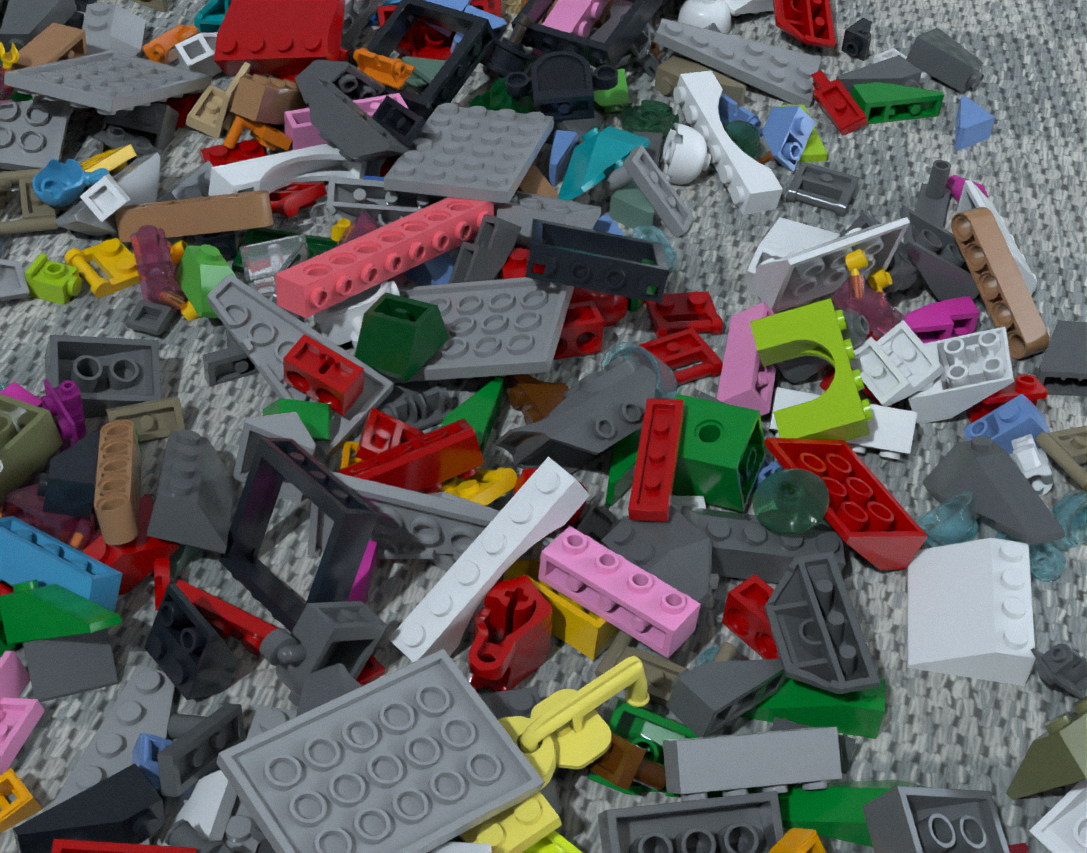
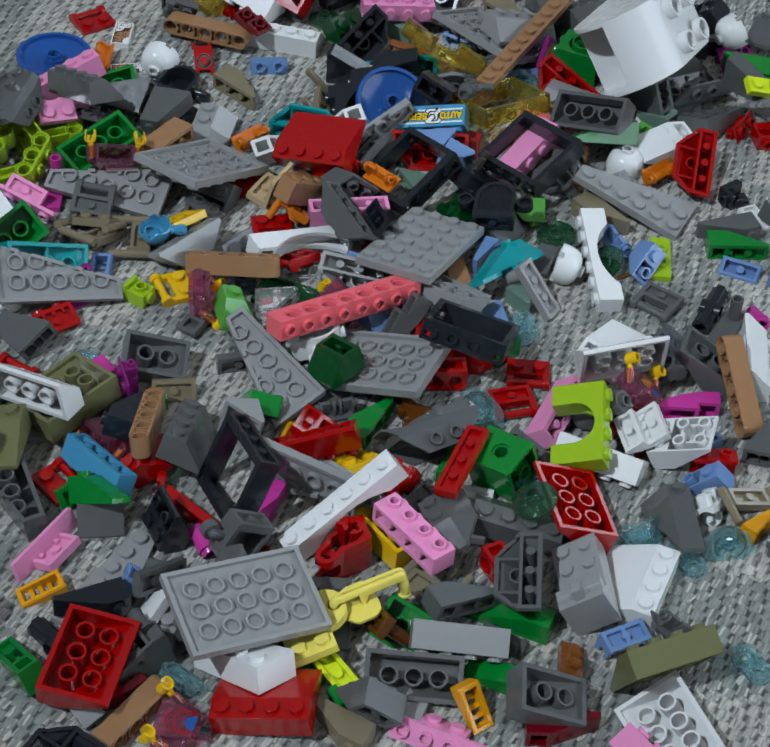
camera: 15 degrees right, 0 degrees up
white panel [80,174,130,222] -> none
red brick [283,334,364,416] -> none
red hinge [811,70,868,136] -> none
none -> dark pink cone [189,523,214,559]
none -> dark grey plate [356,132,394,171]
none -> light grey hinge [551,532,622,636]
none -> dark orange plate [557,640,584,678]
none -> medium blue hinge [594,618,653,660]
none -> orange hinge [640,157,673,187]
none -> black piece [692,285,729,334]
none -> medium blue slope [718,255,763,285]
none -> black hinge [734,193,749,209]

